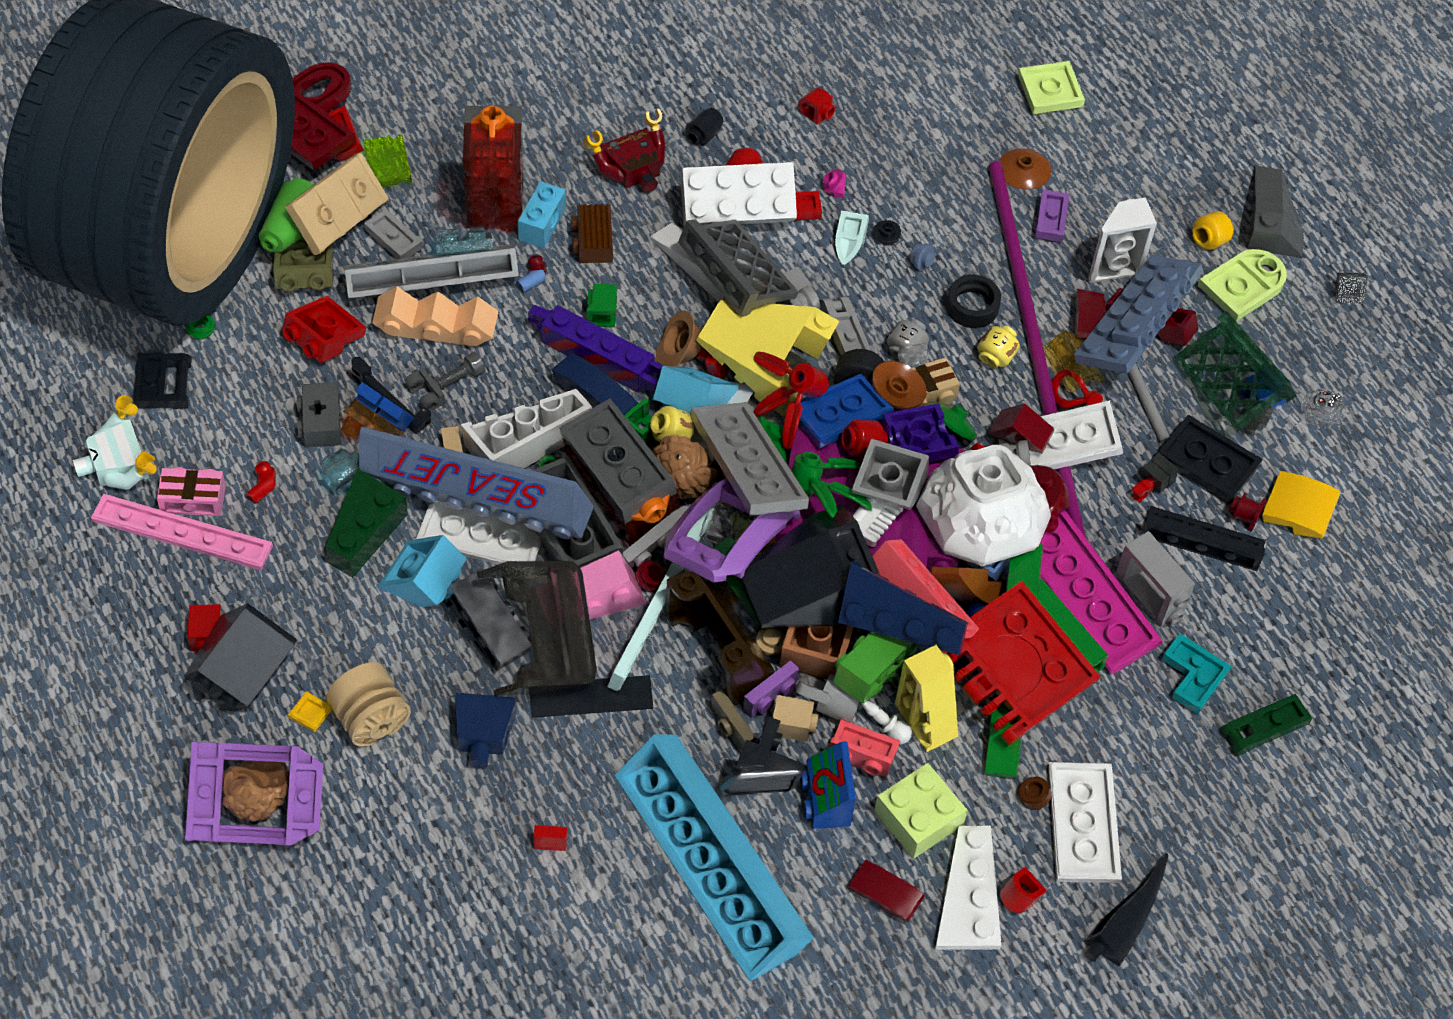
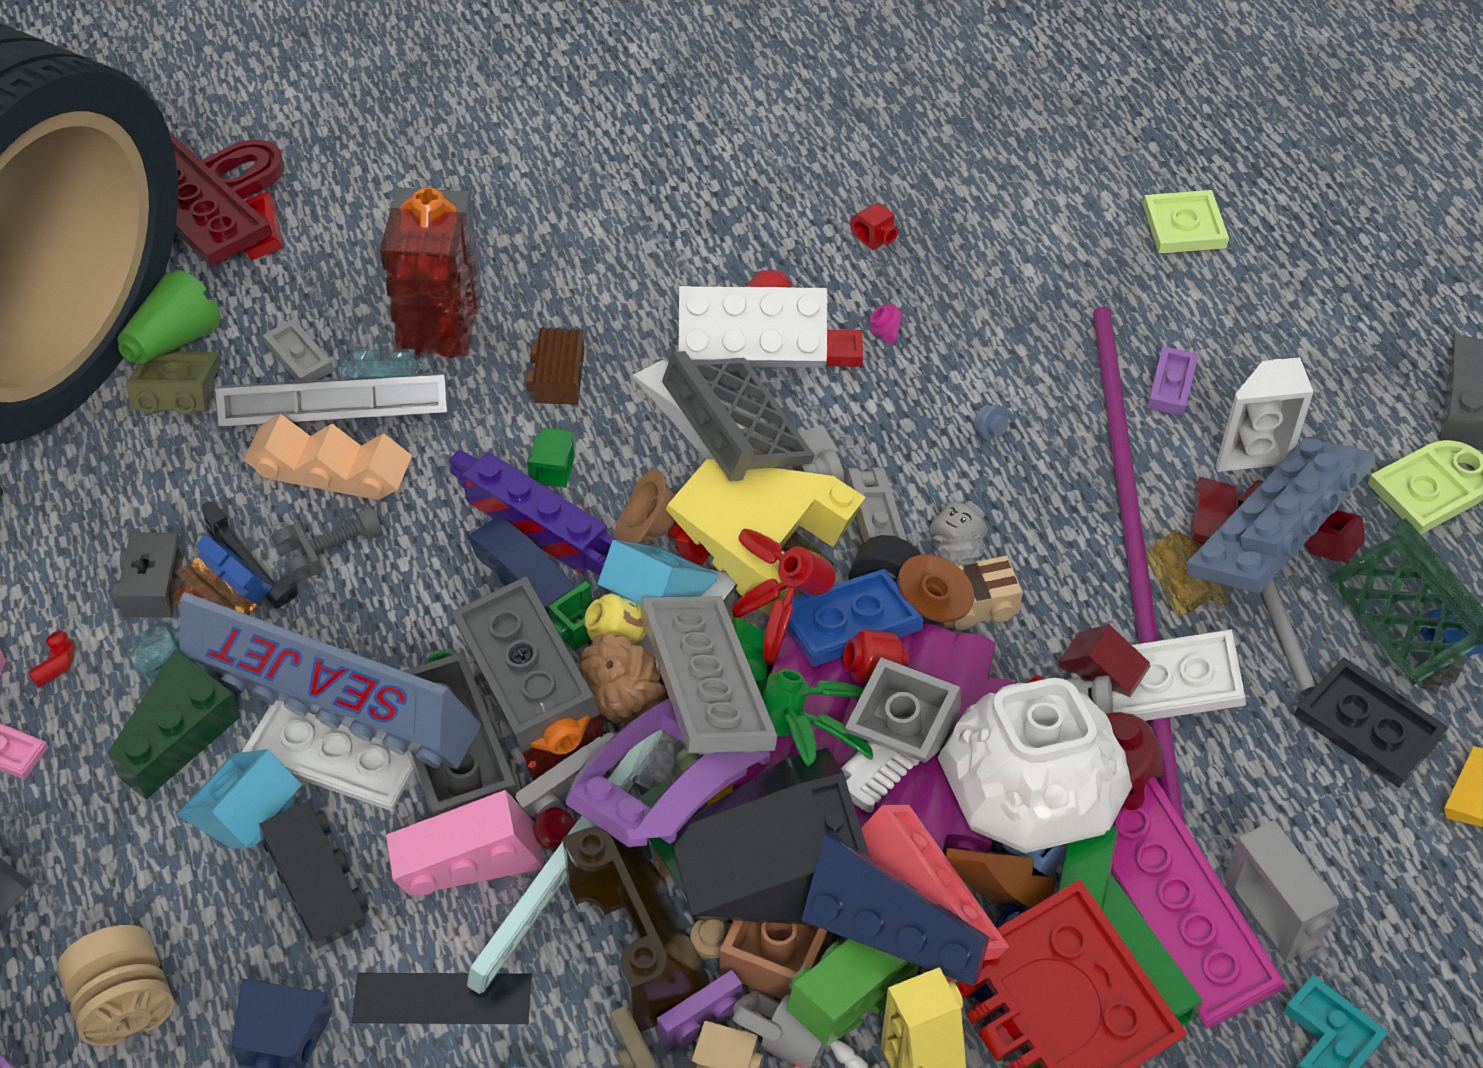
camera: 10 degrees right, 5 degrees down
green plate [186,314,215,339] -> none
red plate [282,296,367,363] -> none
tan container [285,152,389,255] -> none
yellow tile [288,691,332,733] -> none
clear neon green plate [363,134,412,187] -> none
tan piece [441,426,463,453] -> none
white wedge [461,389,592,468] -> none
clear smoke windscreen [477,561,597,696] -> none
medium blue arm [516,254,547,293] -> none
medium azure brick [518,181,566,249] -> none
dark red torso [583,108,666,192] -> none
black brick [685,108,724,146] -> none
light aqua plate [835,211,869,265] -> none
black plate [873,220,901,244] -> none
dark purple brick [882,403,959,462] -> none
green dish [928,402,977,441] -> none
black tyre [946,274,1001,329] -> none
light yellow head [977,325,1020,369] -> none
dark orange dish [999,148,1051,190] -> none
red piece [1051,368,1103,408] -> none
pearl dark grey piece [1131,452,1178,503] -> none
black fence [1142,506,1266,571] -> none
yellow head [1192,211,1234,250] -> none
dark red brick [1229,493,1267,532] -> none

